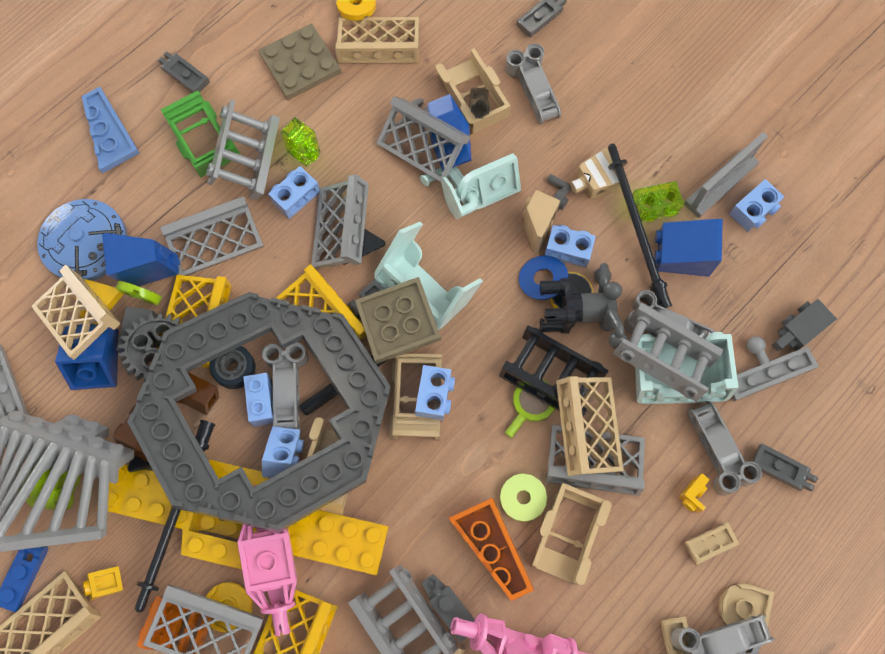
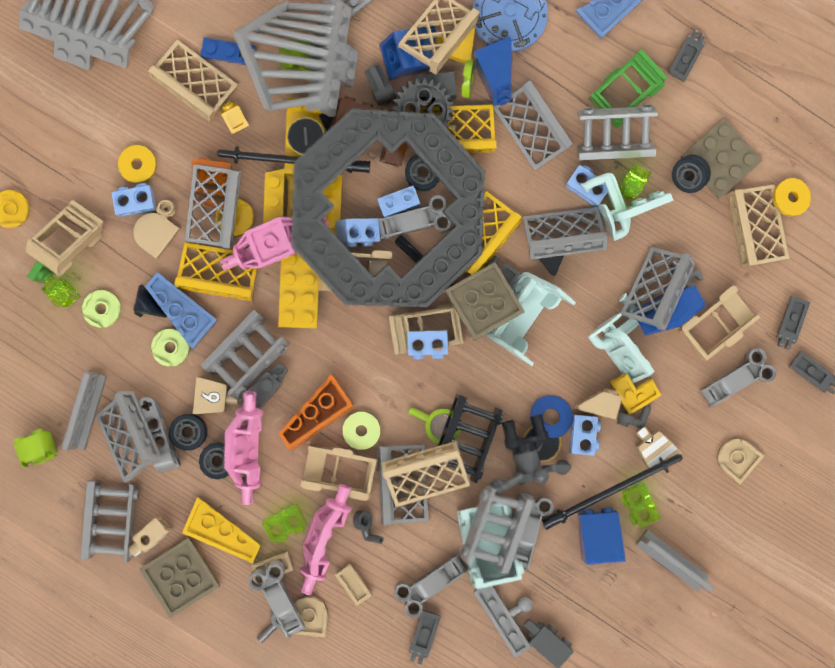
camera: 75 degrees right, 15 degrees up
clear smoke piece [469,87,490,119] -> none
yellow bracket [679,473,710,513] -> none
light blue brick [729,179,784,232] -> none
none -> clear neon green brick [261,503,308,544]
none -> black tile [286,117,325,156]
none -> bright pink plate [300,484,352,595]
none -> dark grey plate [353,510,384,544]
none -> dark grey piece [365,65,396,106]
none -> light aqua plate [581,173,673,241]
none -> yellow tile [609,372,662,415]
none -> wheel [672,154,711,193]
none -> tan tile [717,439,765,485]
none -> dark grey hinge [776,296,810,350]

